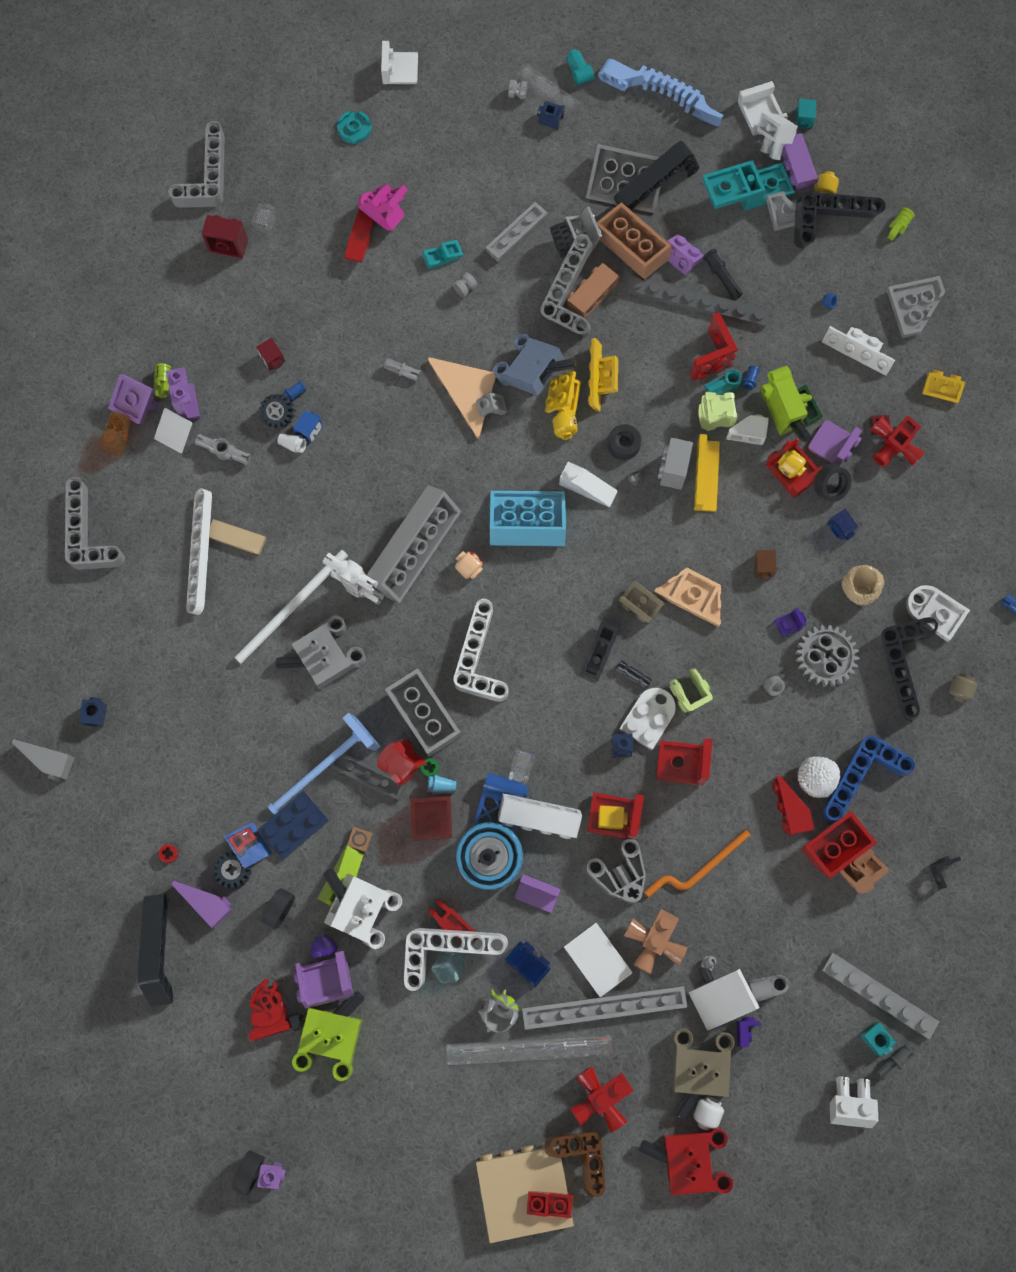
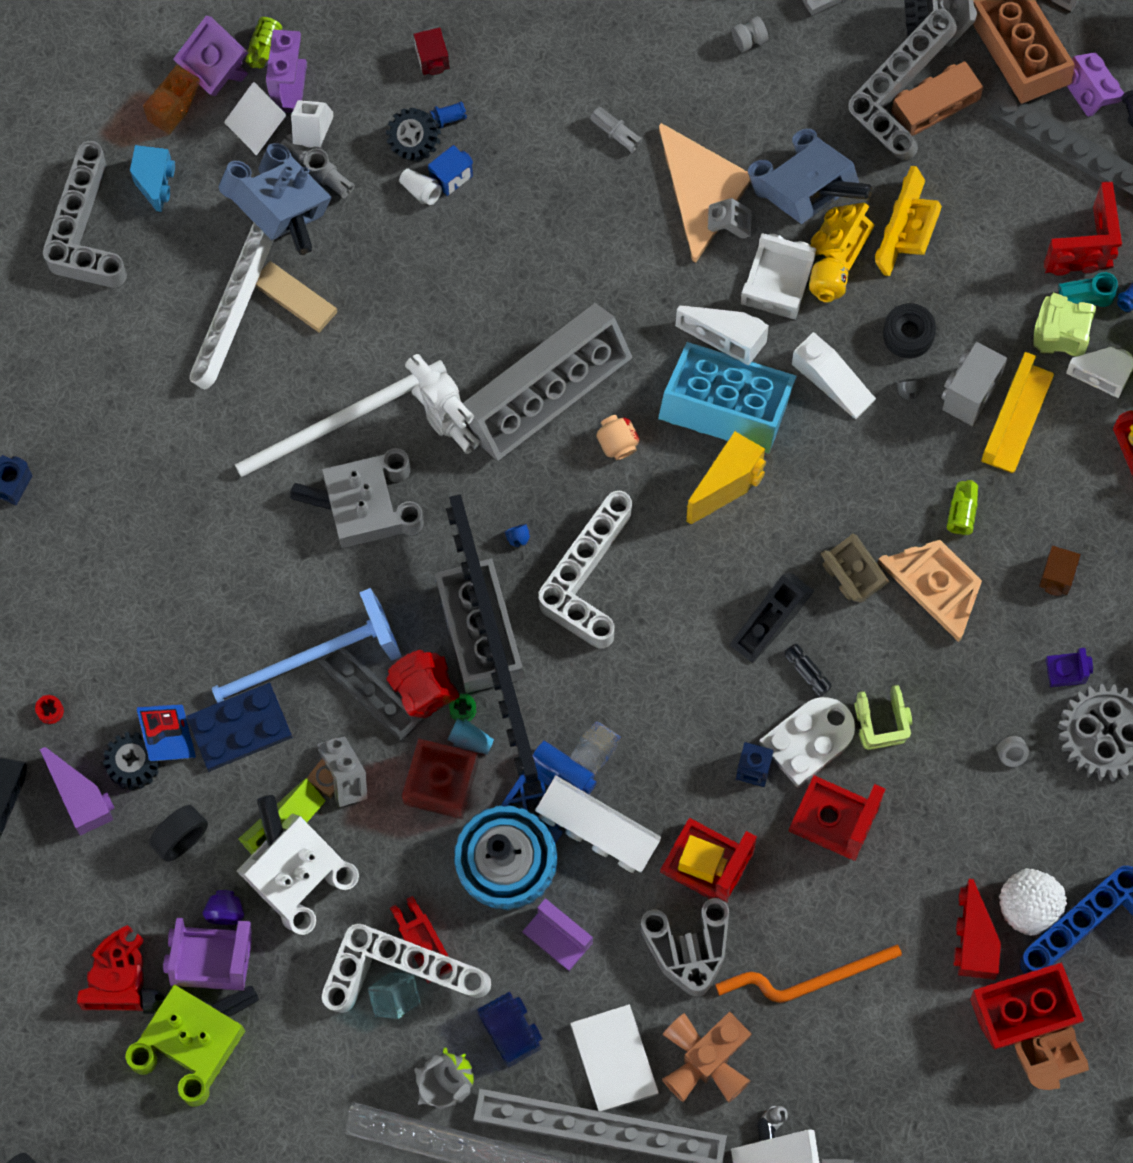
camera: 20 degrees right, 5 degrees down
none -> dark azure slope [130,145,175,212]
none -> sand blue piece [218,143,332,255]
none -> white slope [291,100,333,147]
none -> light grey bracket [318,737,368,807]
none -> black plate [446,494,538,784]
none -> blue hinge [504,524,530,547]
none -> white slope [675,305,769,366]
none -> yellow slope [686,431,766,524]
none -> white panel [741,233,816,320]
none -> lime hinge [947,480,978,535]

